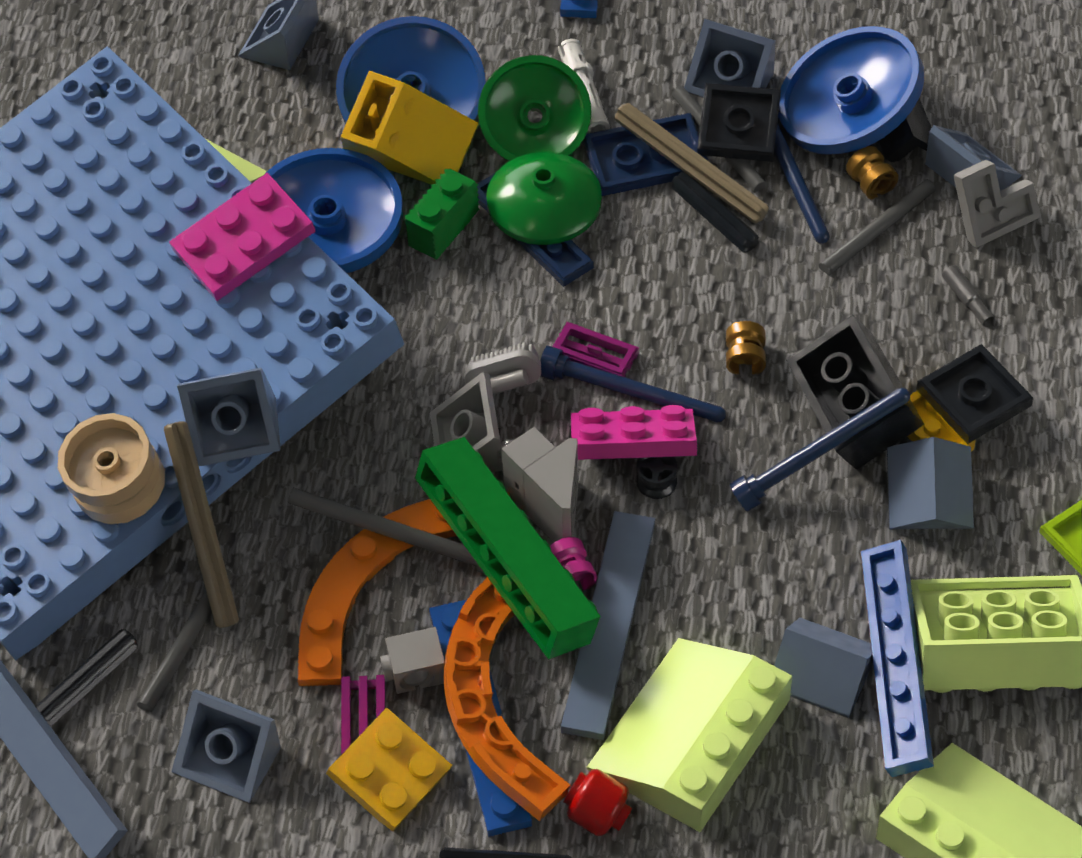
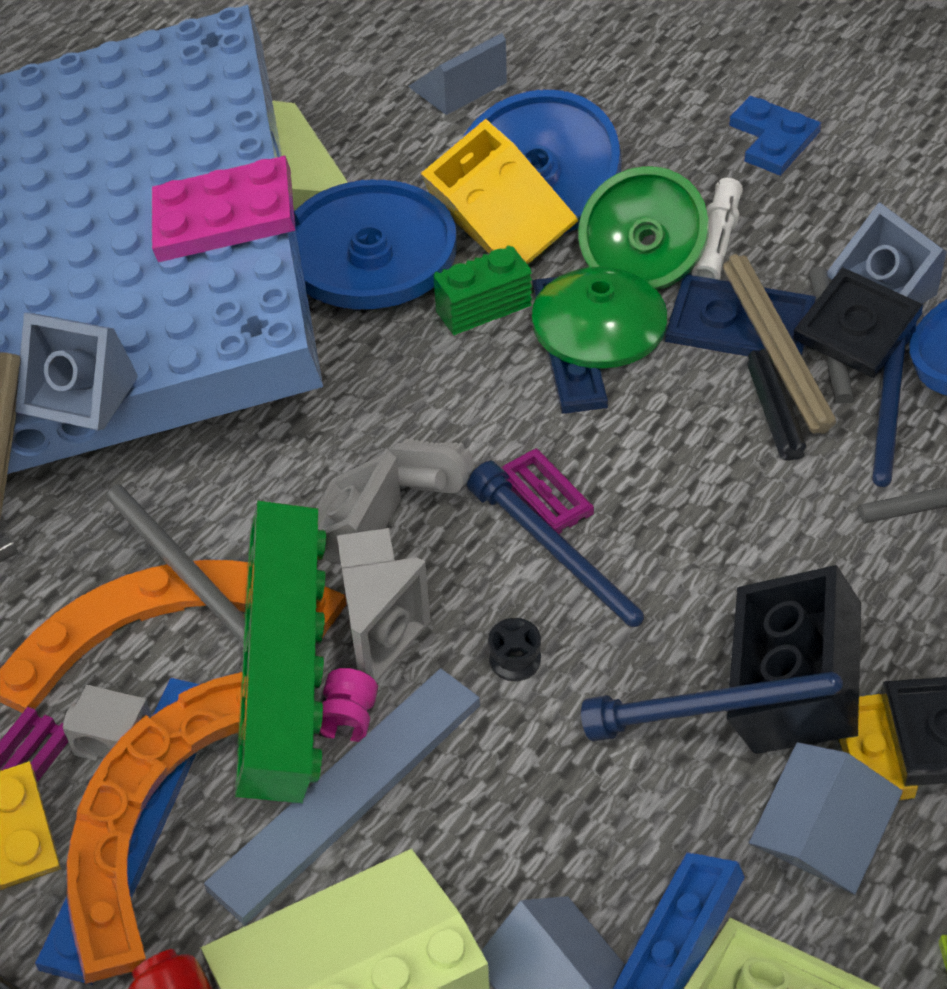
camera: 30 degrees right, 5 degrees down
dark pink plate [571,405,697,460] -> none
pearl gold wheel [726,321,766,374] -> none

